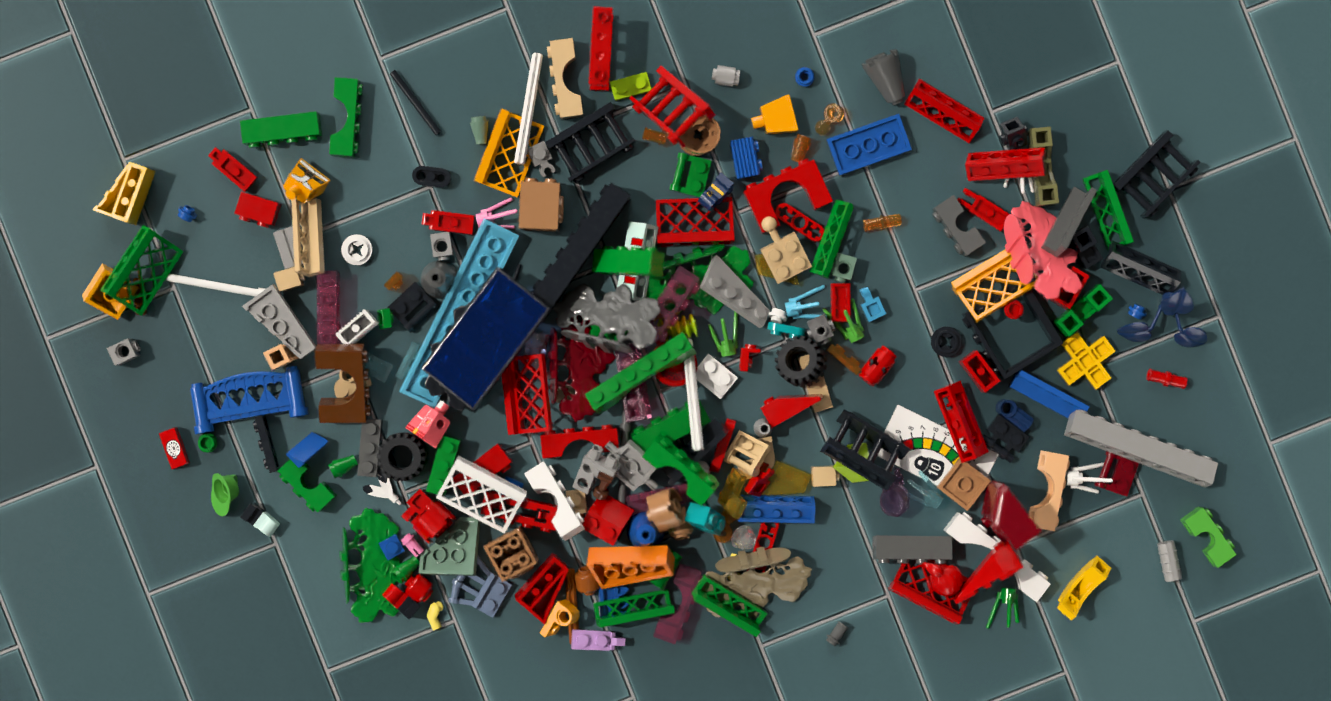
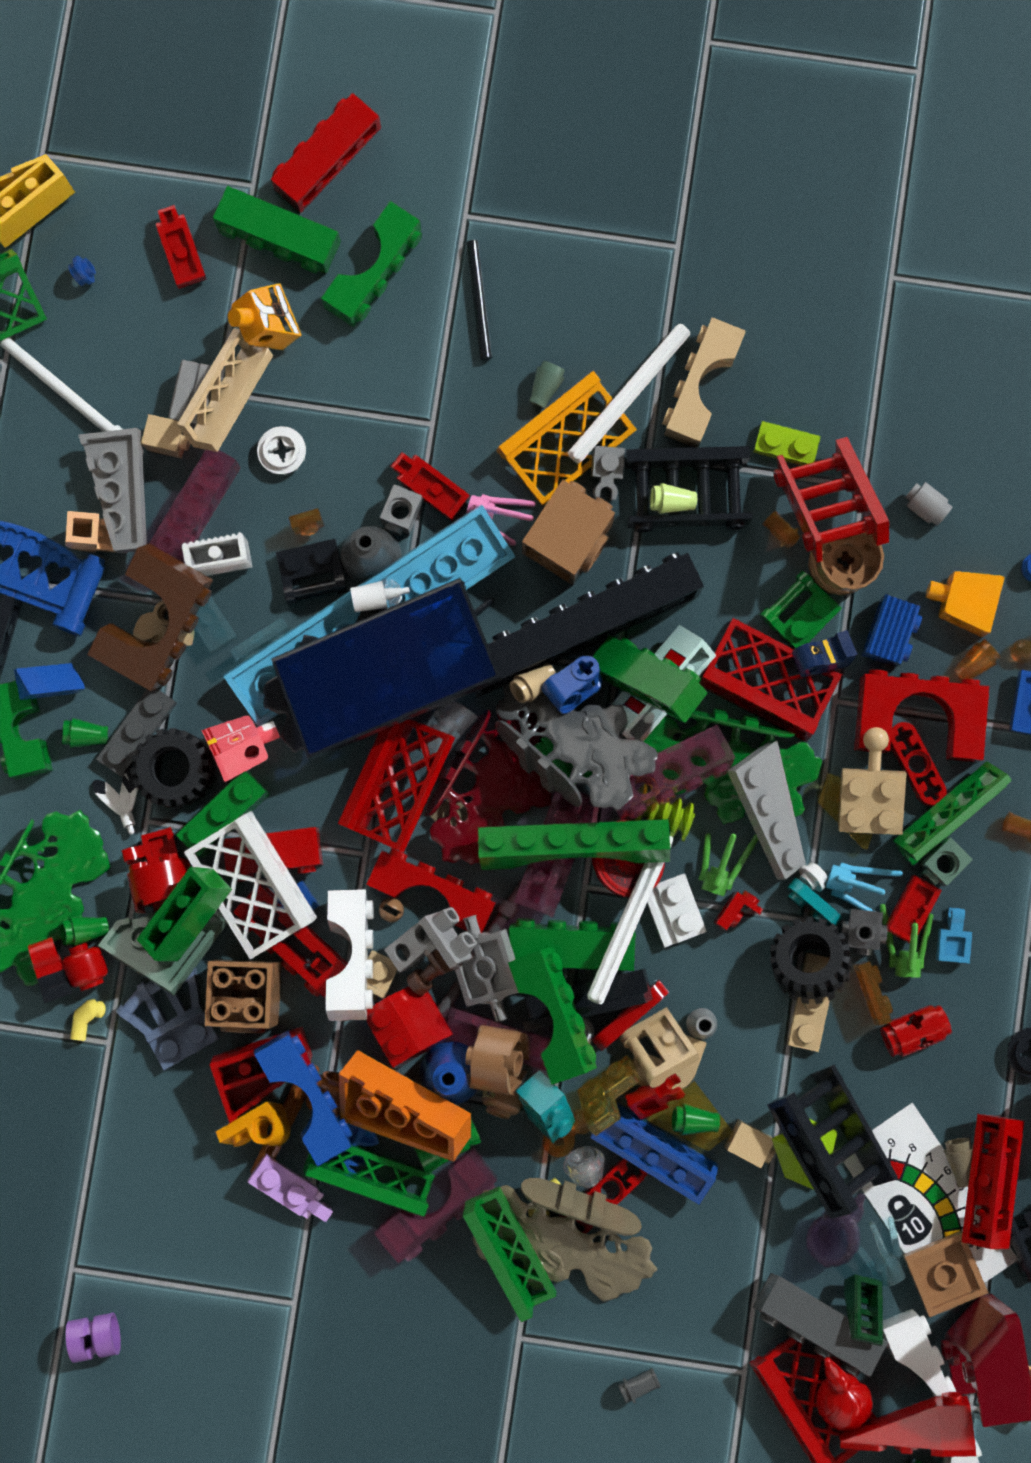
camera: 25 degrees right, 5 degrees down
red brick [234,192,281,228] -> none
green plate [377,308,394,329] -> none
blue plate [378,534,405,560] -> none
bright pink pin [401,533,425,557] -> none
black plate [412,166,451,188] -> none
red fence [589,6,613,91] -> none
red slope [760,394,823,428] -> none
none -> green brick [136,867,232,961]
none -> blue arch [254,1030,353,1167]
none -> red brick [271,93,381,214]
none -> white piece [350,578,410,612]
none -> medium nougat hinge [379,898,404,923]
none -> tan cone [509,663,556,703]
none -> blue piece [541,656,603,714]
none -> yellowish green cone [650,483,697,514]
none -> green cone [671,1103,720,1136]
none -> dark green slope [844,1274,883,1346]
none -> dark tan cone [943,1138,973,1187]

